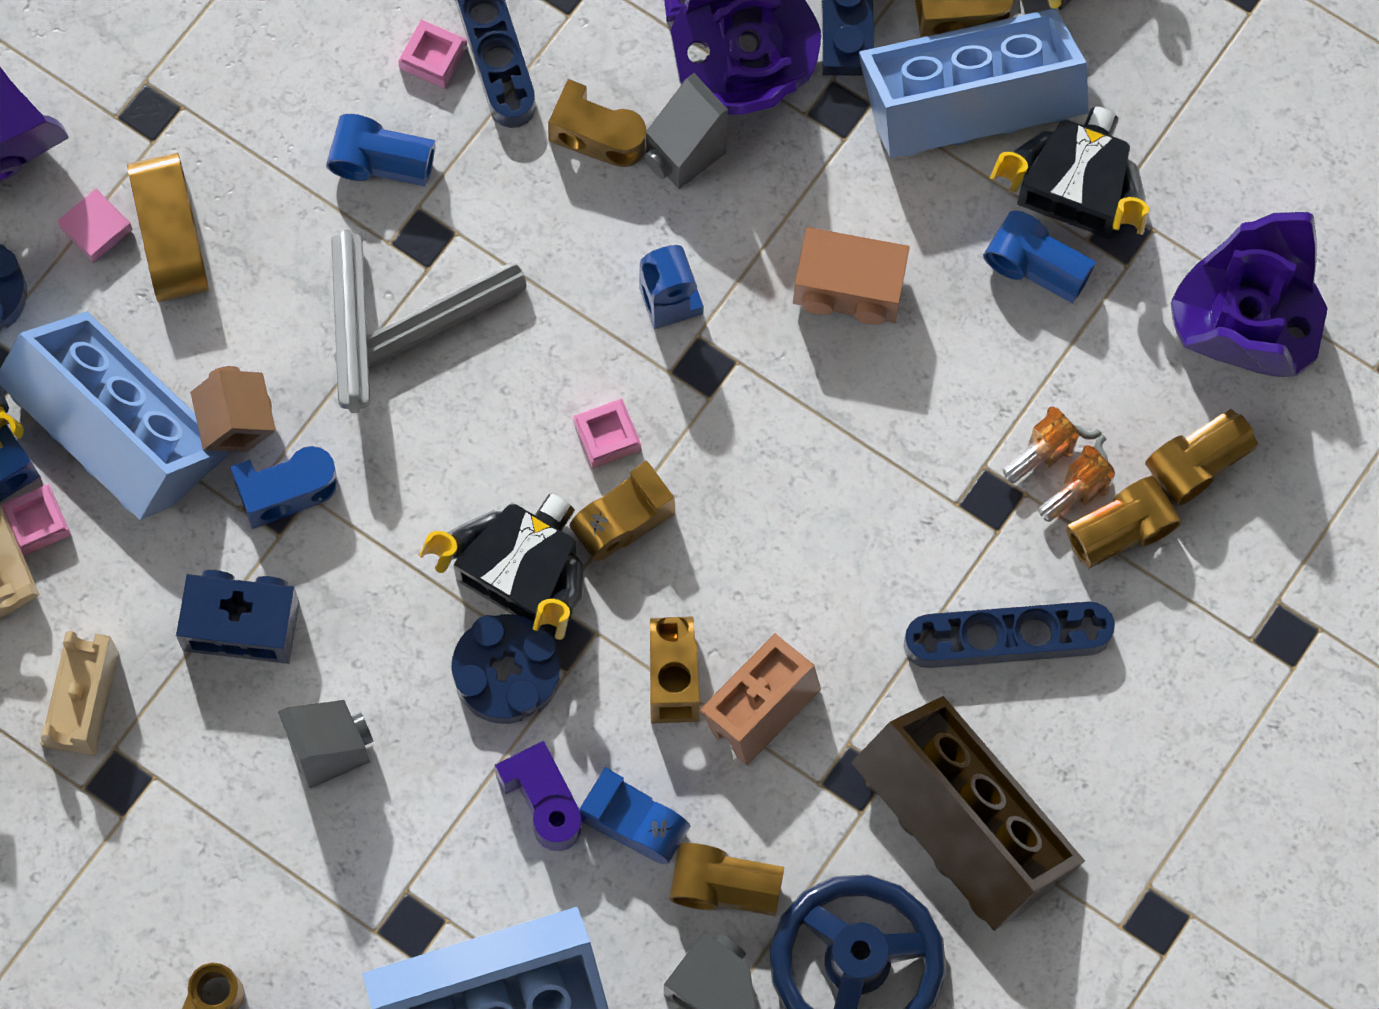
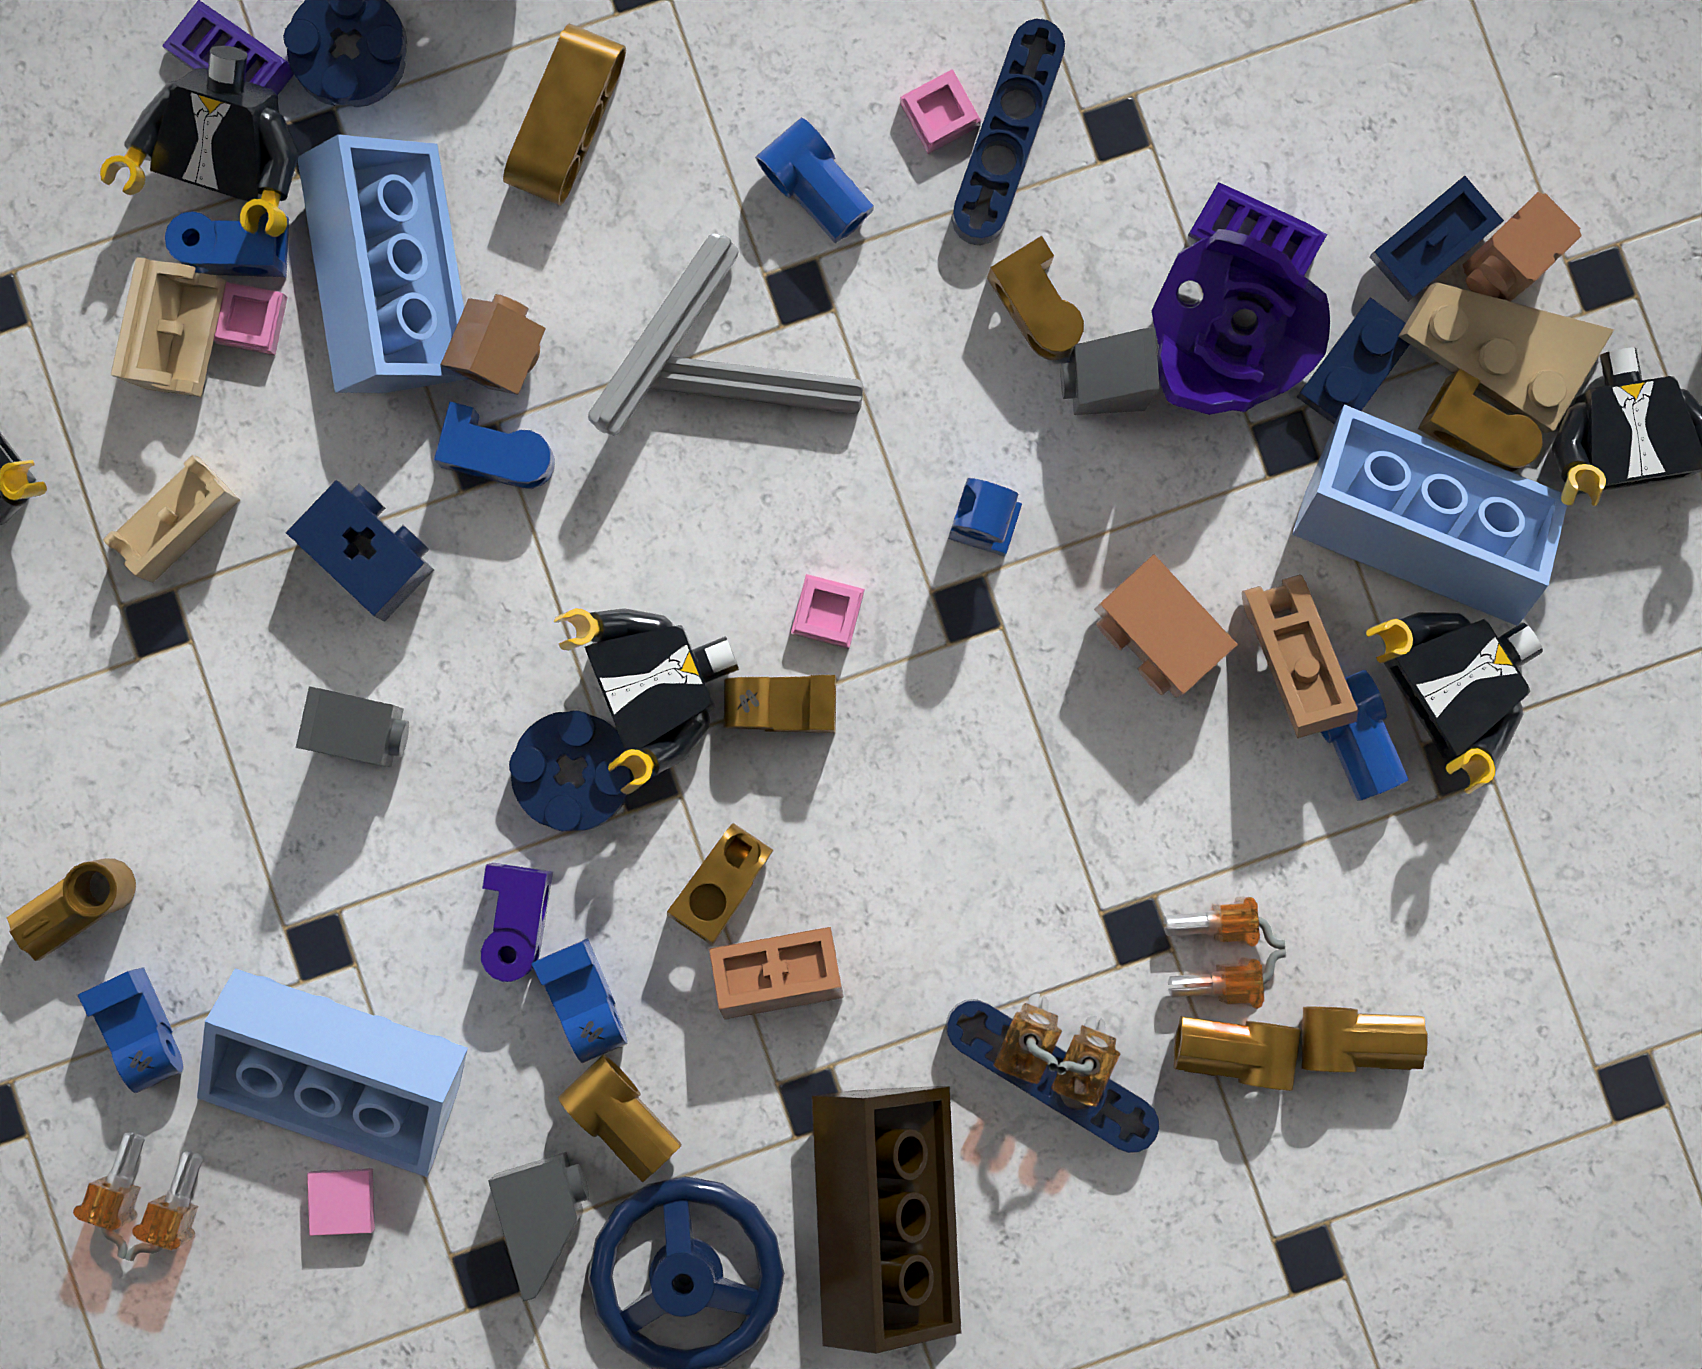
camera: 35 degrees right, 15 degrees up
bright pink tile [57,188,133,263] -> none
dark purple piece [1170,212,1328,377] -> none
none -> clear orange piece [993,994,1120,1106]
none -> medium nougat plate [1241,574,1358,739]

